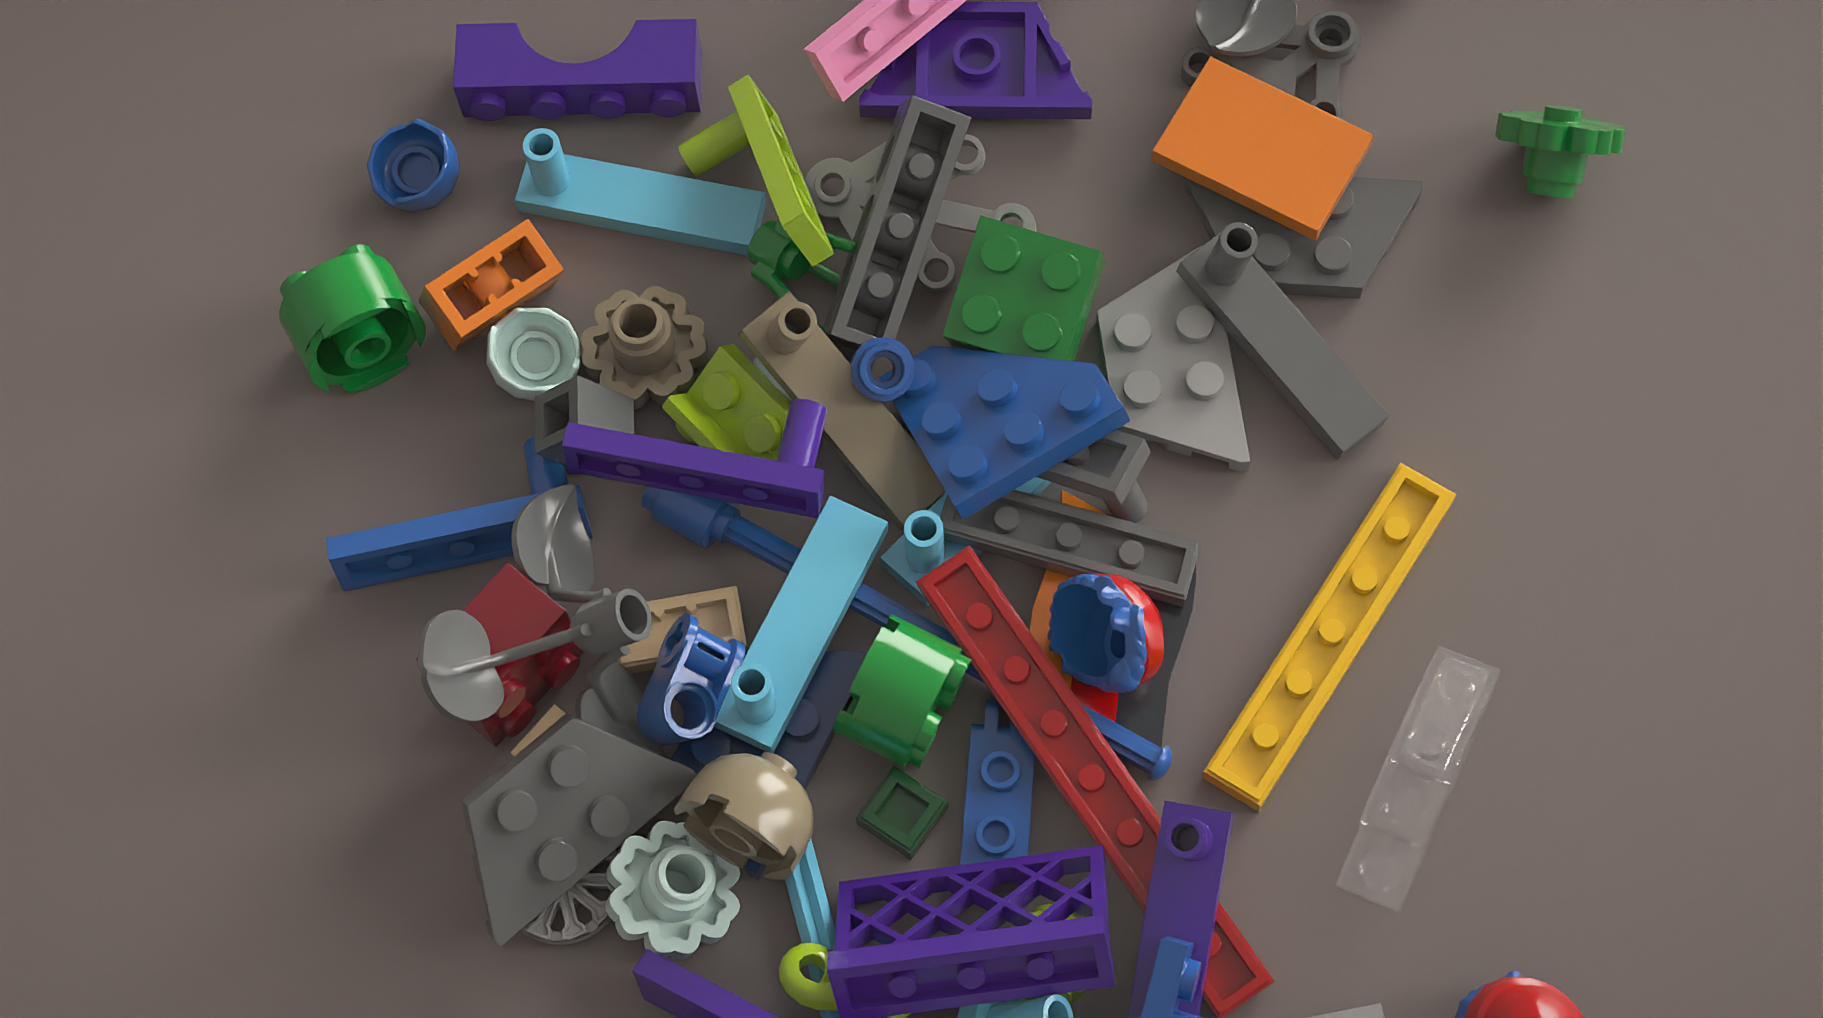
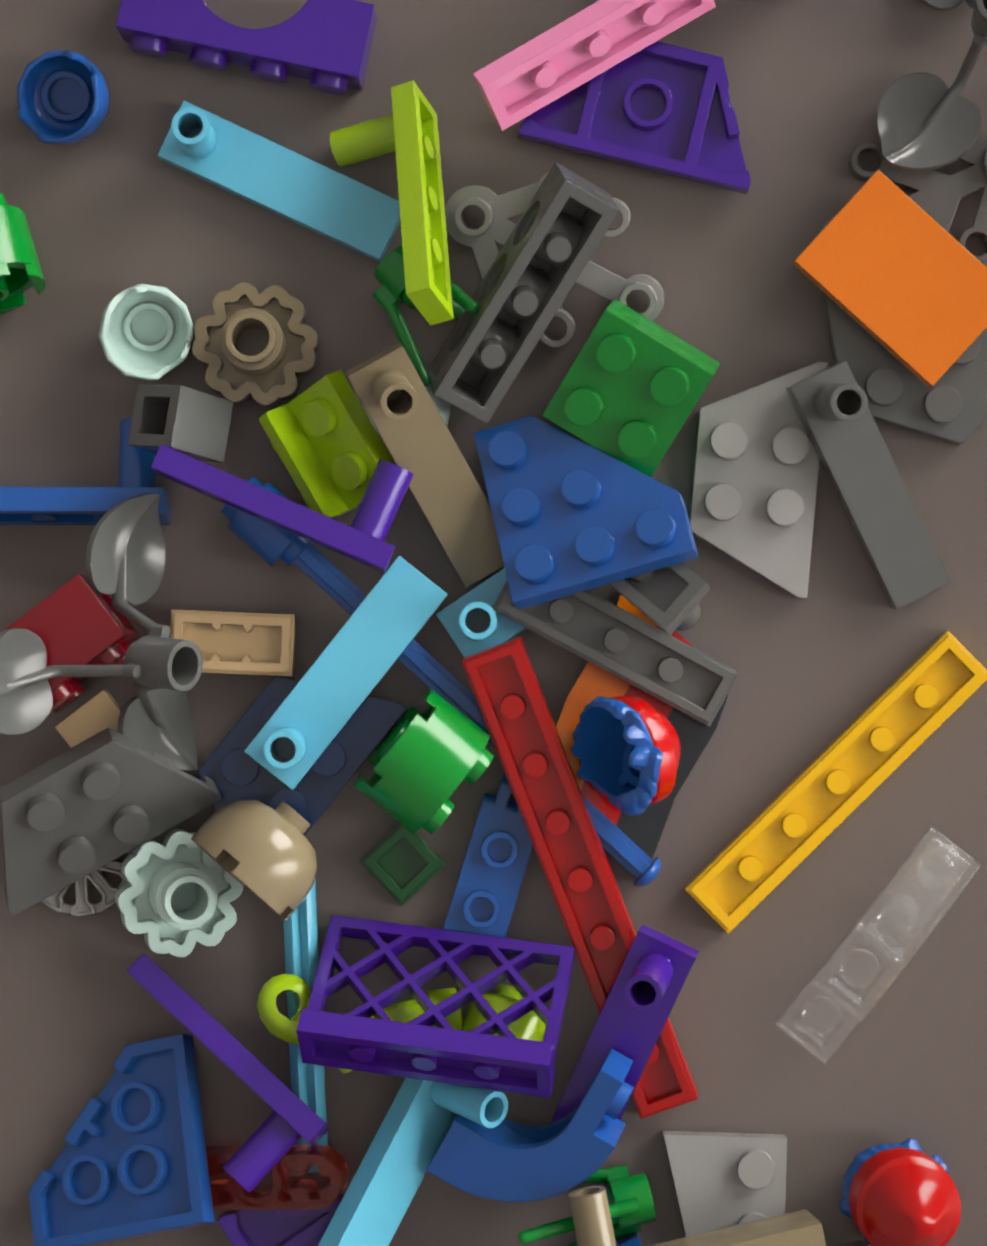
camera: 10 degrees right, 20 degrees up
orange brick [418,219,564,352] -> none
blue piece [637,613,745,746] -> none
blue plate [850,337,915,401] -> none

